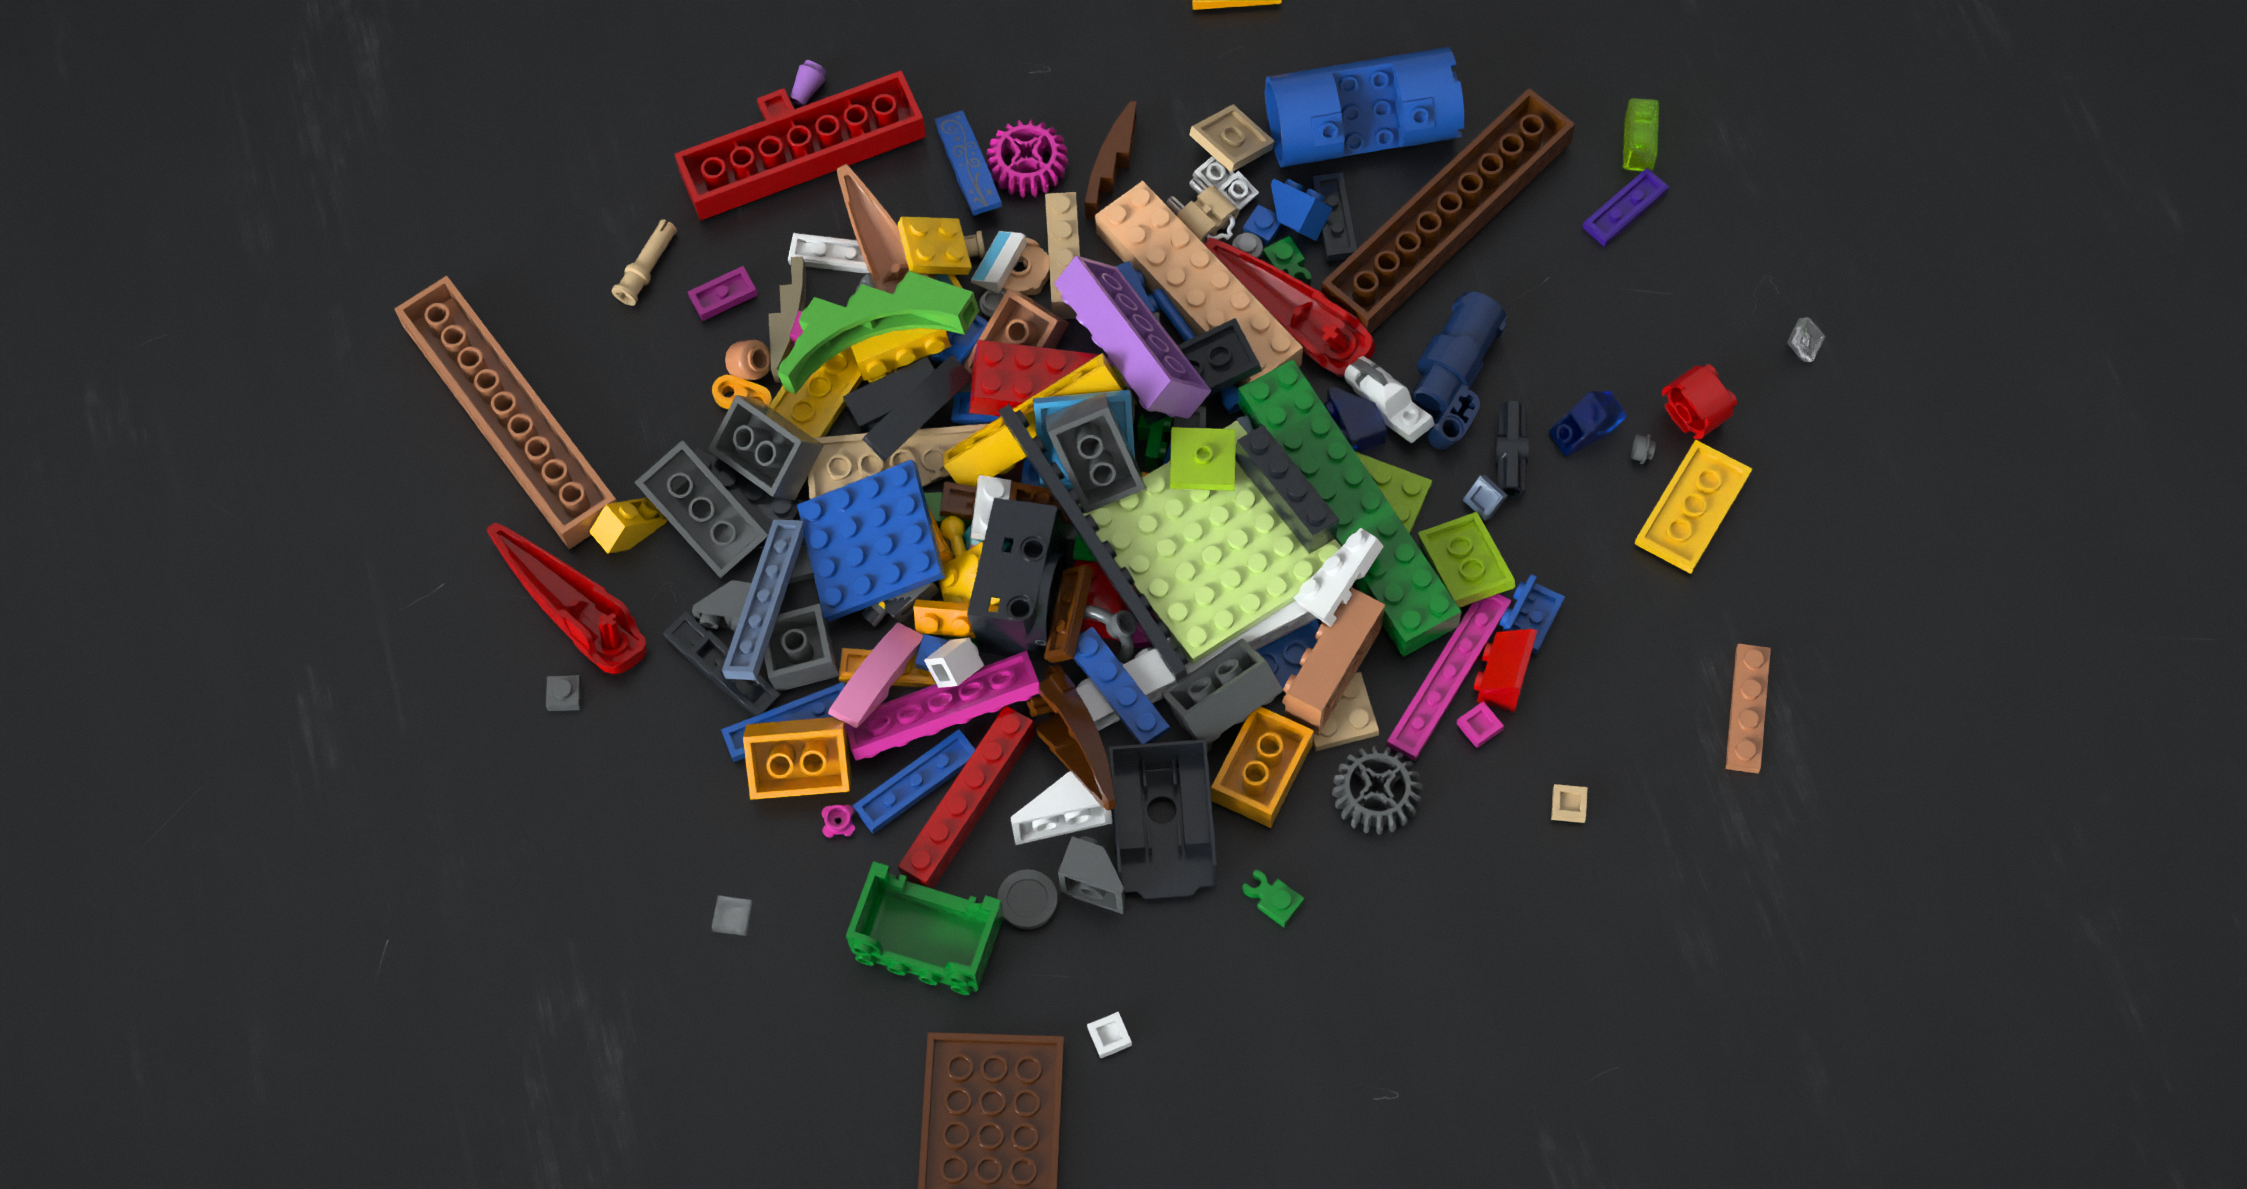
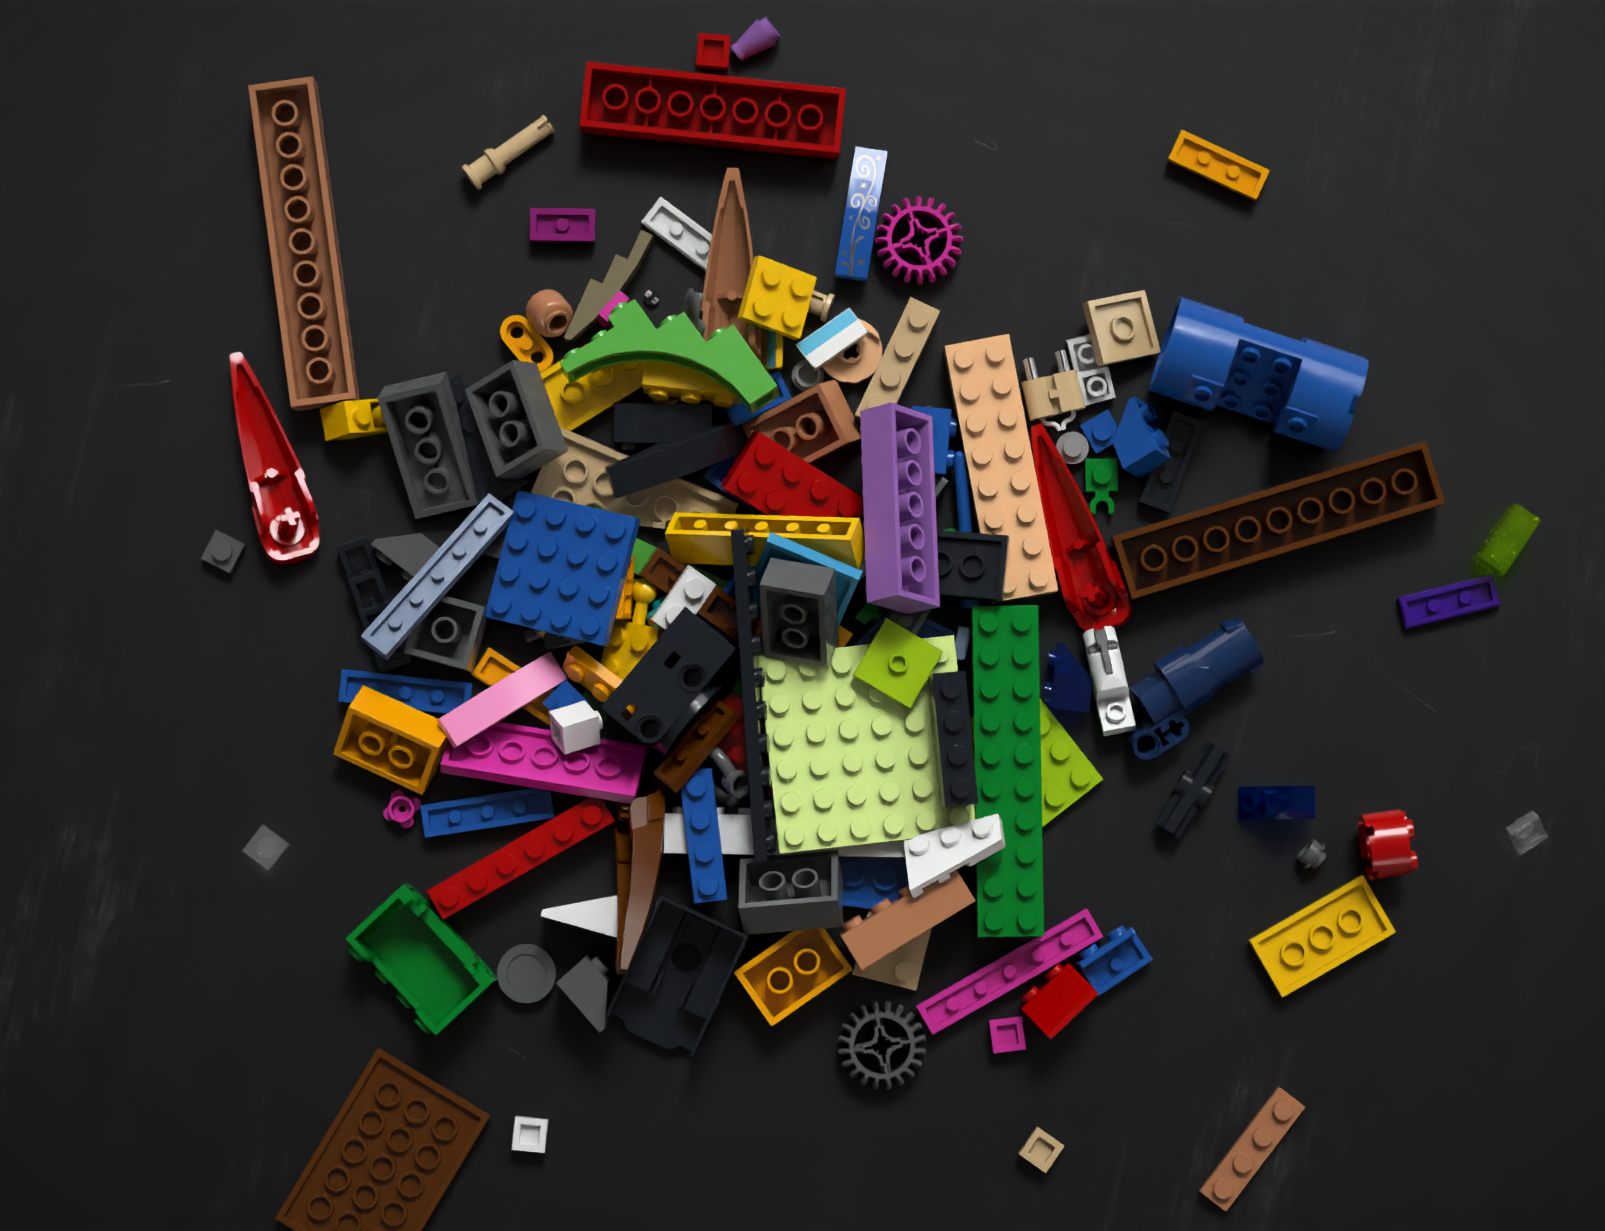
camera: 25 degrees right, 20 degrees up
reddish brown slope [1084,101,1137,218] -> none
green plate [1242,870,1305,927] -> none
lime plate [1418,512,1515,608] -> none
sand blue tile [1463,475,1508,521] -> none

